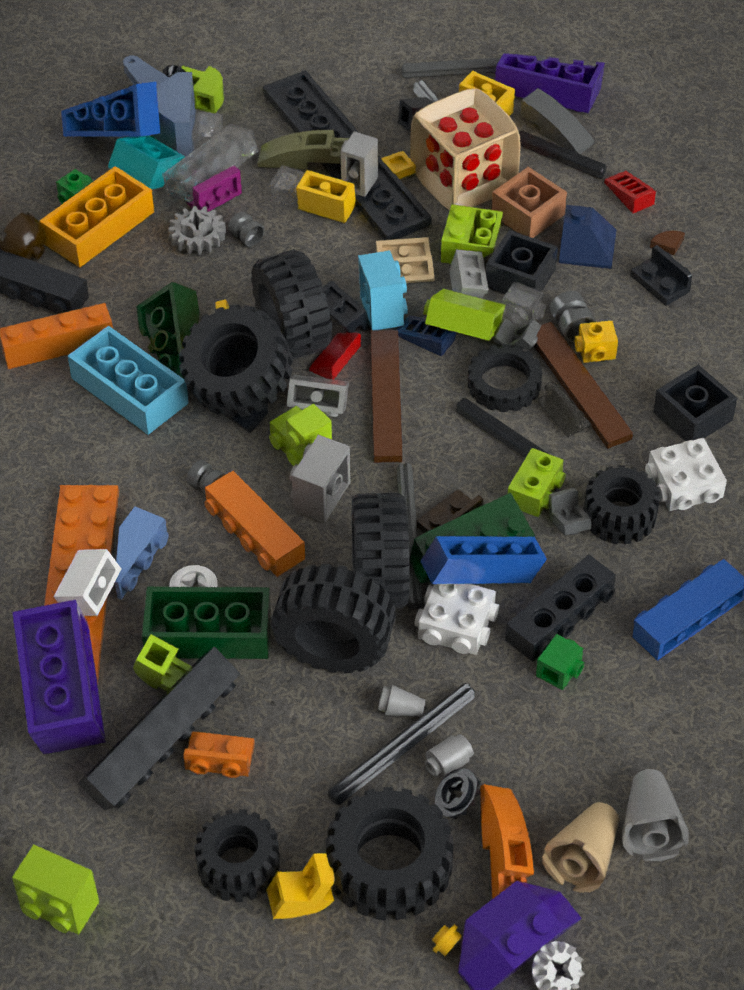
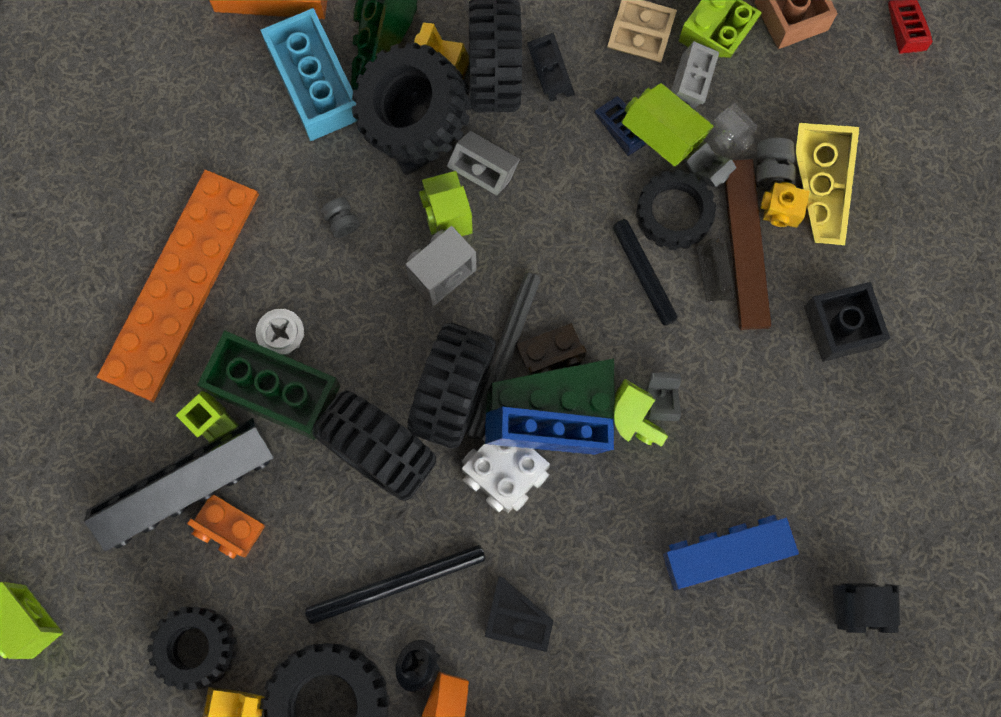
camera: 20 degrees right, 25 degrees up
dark purple brick [12,600,106,754] -> none
white brick [54,549,121,616] -> none
medium blue slope [115,506,169,599] -> none
orange brick [204,471,305,577] -> none
red slope [309,332,361,380] -> none
medium azure brick [358,250,408,330] -> none
reddish brown tile [371,330,402,463] -> none
light grey cone [378,685,426,717] -> none
light grey brick [425,734,474,779] -> none
black brick [486,230,558,304] -> none
black brick [505,554,616,662] -> none
lime brick [507,448,566,518] -> none
green brick [536,634,585,690] -> none
dark blue slope [559,205,617,269] -> none
black tyre [584,465,660,544] -> none
black bracket [630,245,692,306] -> none
white brick [645,438,727,511] -> none
reddish brown tile [650,231,685,256] -> none
none -> black wing [485,576,554,652]
none -> lime brick [614,379,668,447]
none -> light yellow wedge [796,123,859,245]

